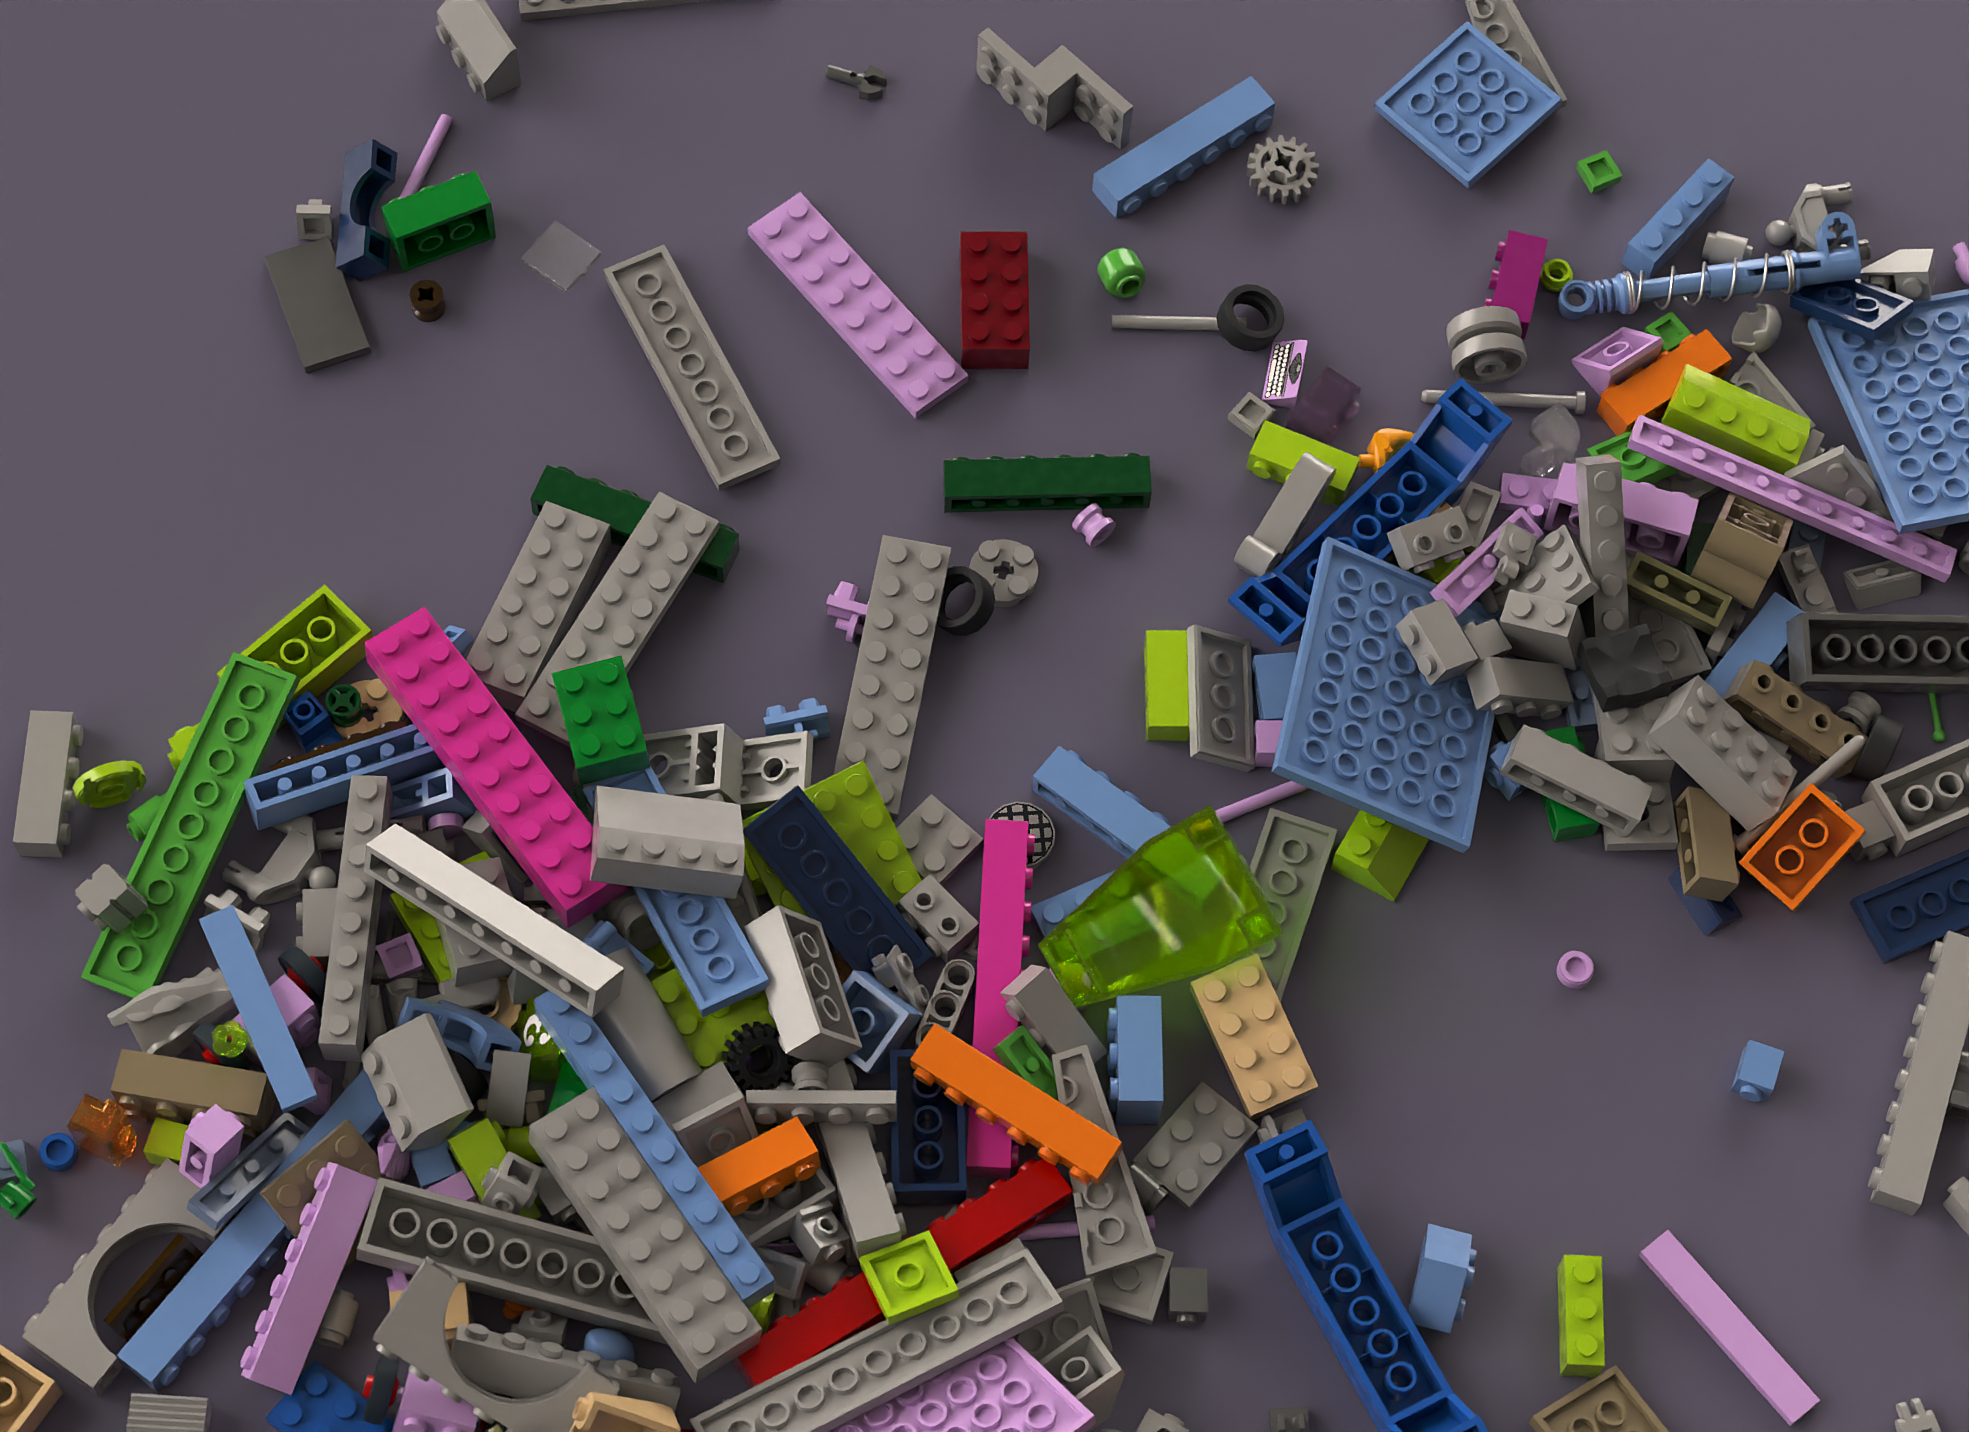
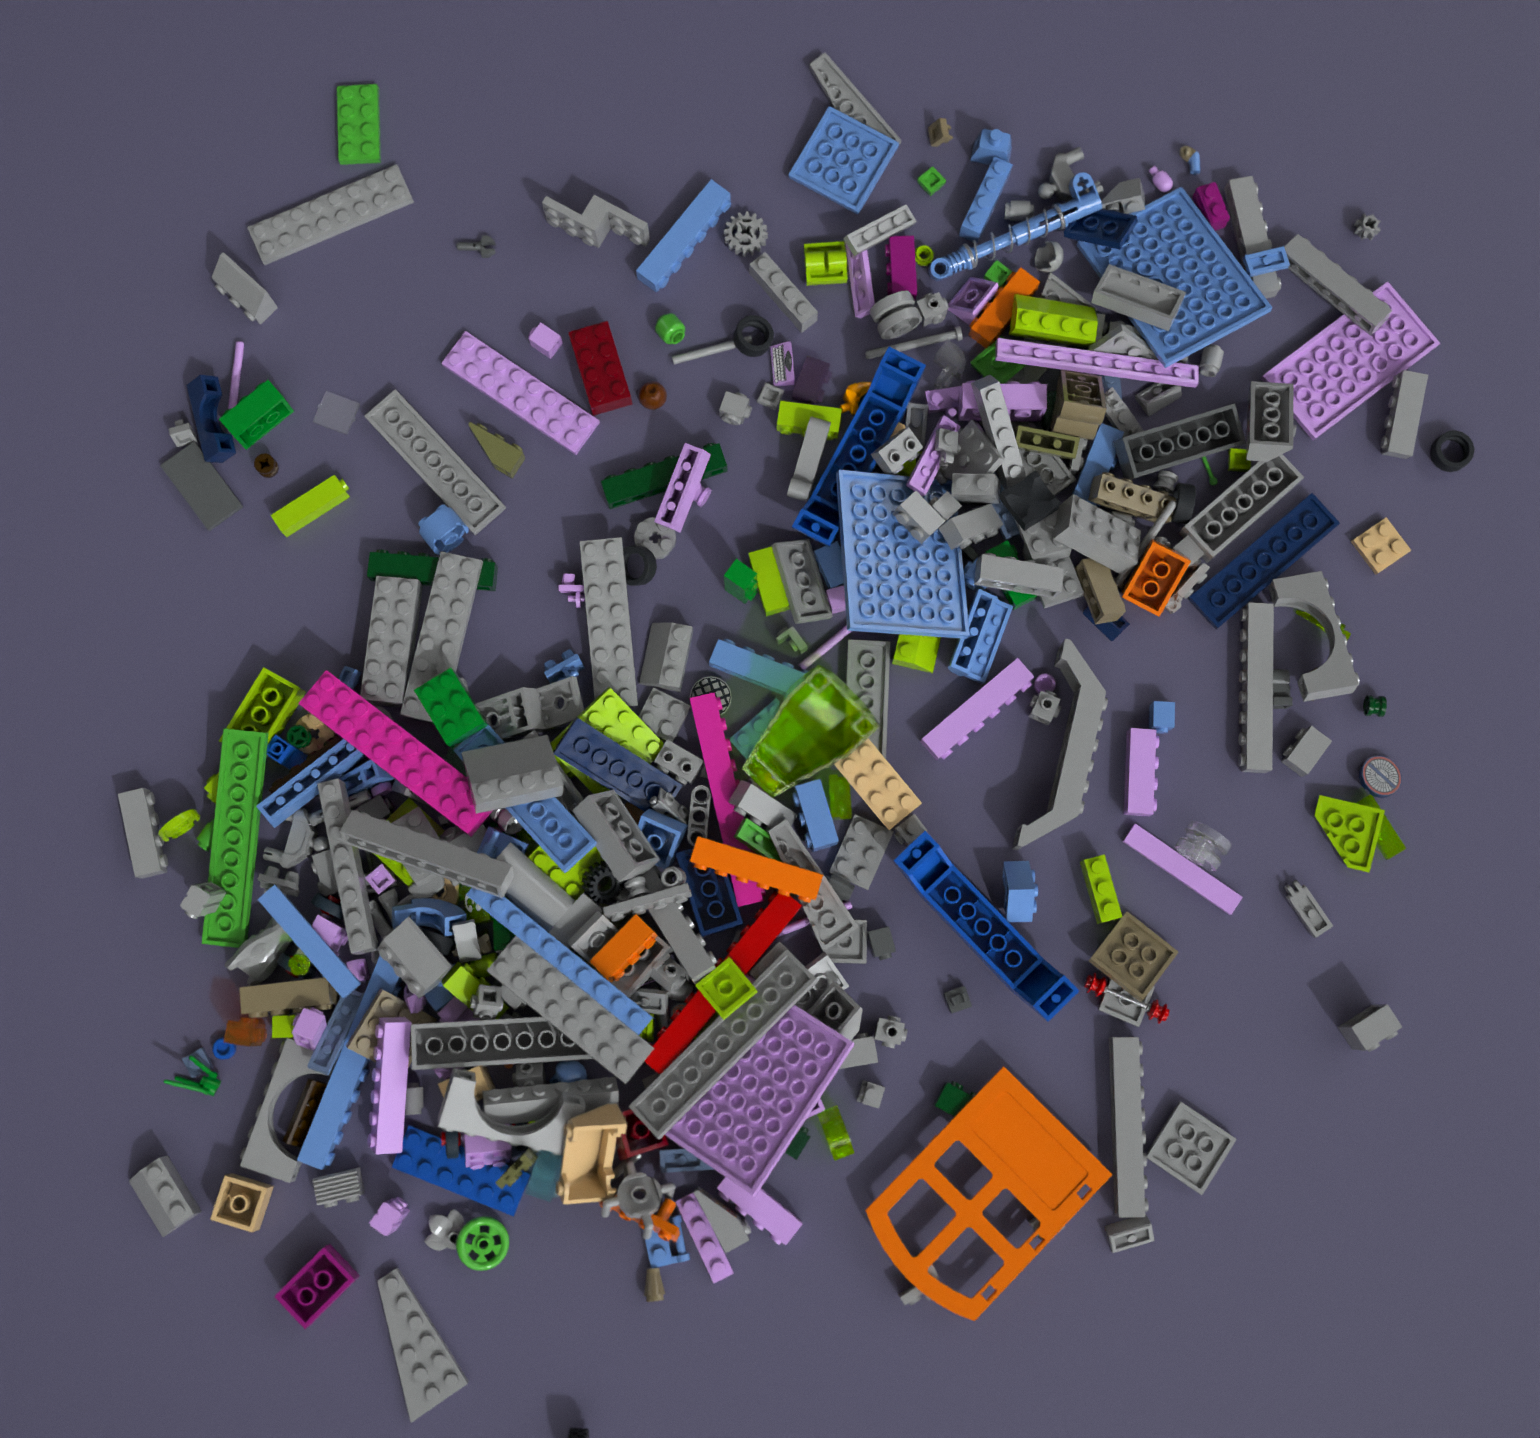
camera: 15 degrees left, 15 degrees up
none -> lime brick [271,474,350,537]
none -> medium blue brick [418,505,469,555]
none -> olive slope [468,422,526,479]
none -> lavender brick [528,322,563,359]
none -> reddish brown brick [638,381,667,410]
none -> light grey slope [639,623,693,692]
none -> lavender brick [654,443,711,533]
none -> light grey brick [661,867,686,888]
none -> light grey brick [719,391,752,425]
none -> green brick [724,559,758,604]
none -> light grey brick [749,252,818,333]
none -> bracket [776,626,808,655]
none -> lime plate [804,241,847,286]
none -> clear neon green bracket [828,774,852,820]
none -> light grey plate [843,205,917,256]
none -> lavender plate [845,242,875,318]
none -> light grey brick [915,292,949,327]
none -> lavender brick [920,658,1034,761]
none -> dark tan tile [928,118,953,147]
none -> medium blue brick [948,589,1013,684]
none -> medium blue torso [970,129,1012,165]
none -> light grey slope [1012,638,1108,850]
none -> light grey brick [1028,690,1062,725]
none -> light grey slope [1091,264,1186,331]
none -> lavender brick [1123,728,1159,816]
none -> light grey hinge [1165,563,1210,614]
none -> clear wheel [1174,821,1232,872]

